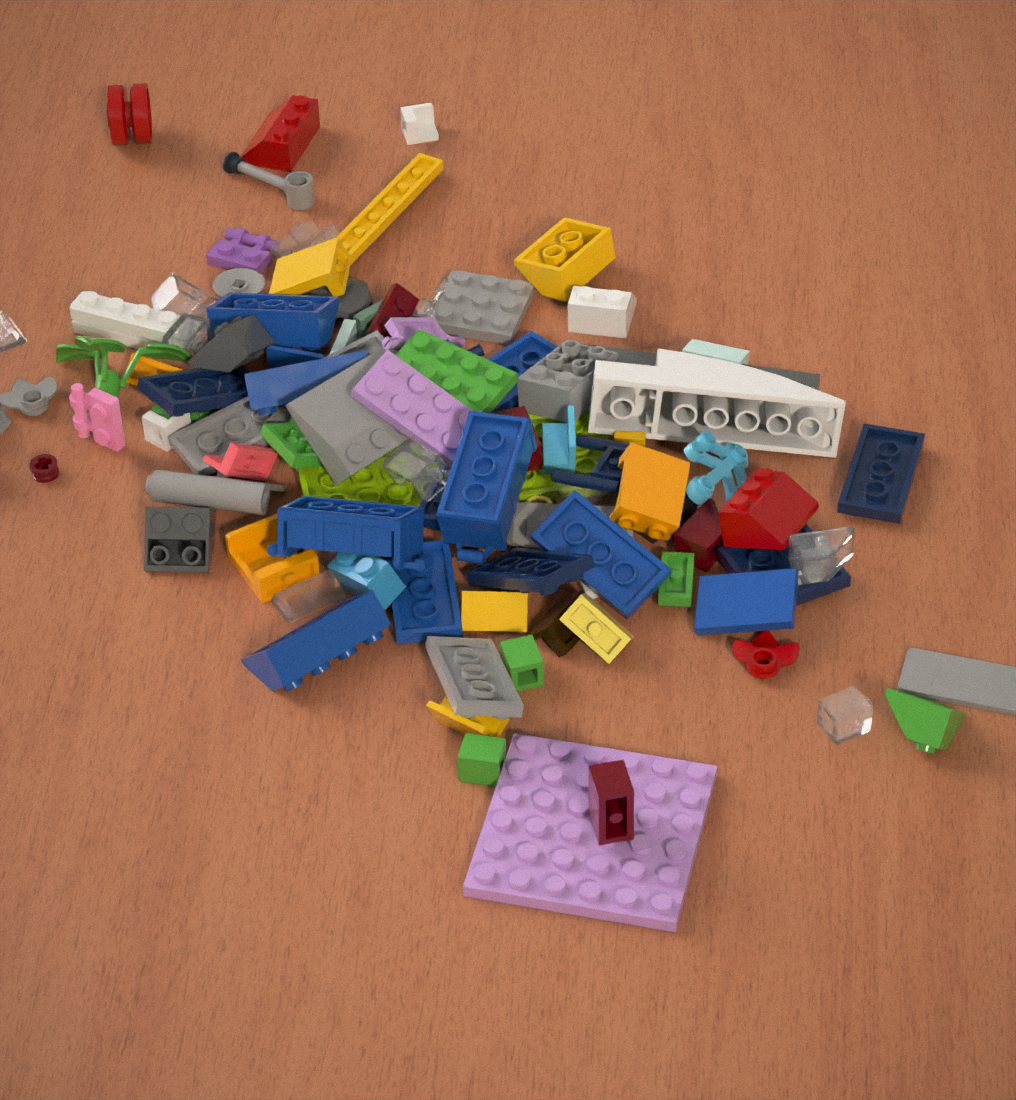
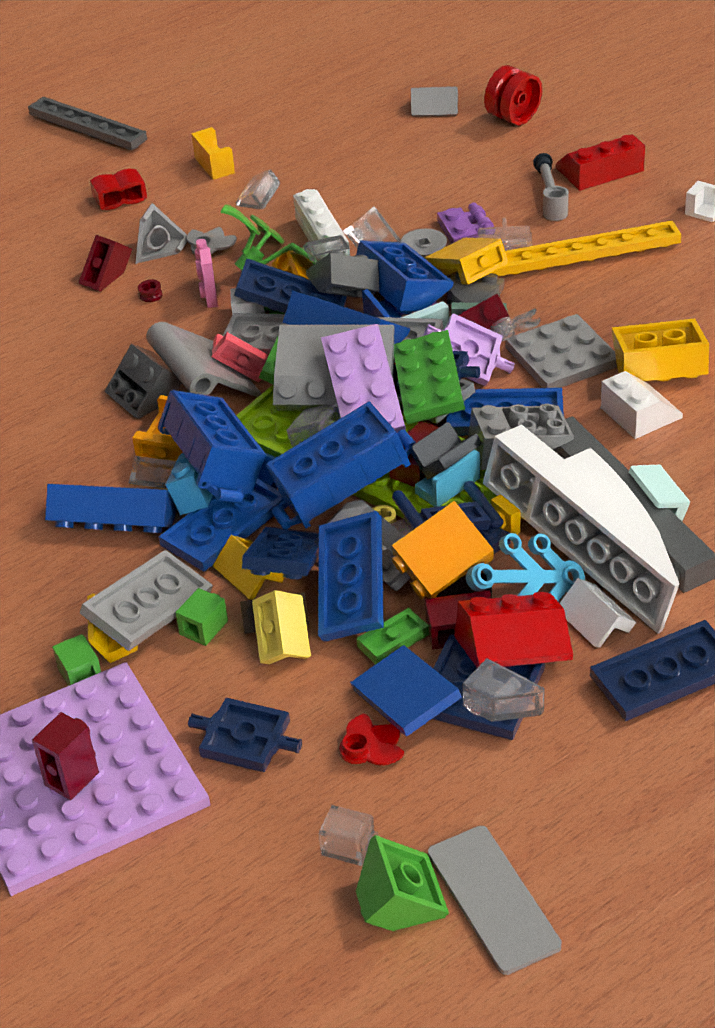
camera: 50 degrees right, 0 degrees up
none -> dark blue plate [188,697,302,773]
none -> panel [409,422,483,480]
none -> light grey panel [411,87,458,117]
none -> white panel [560,578,637,648]

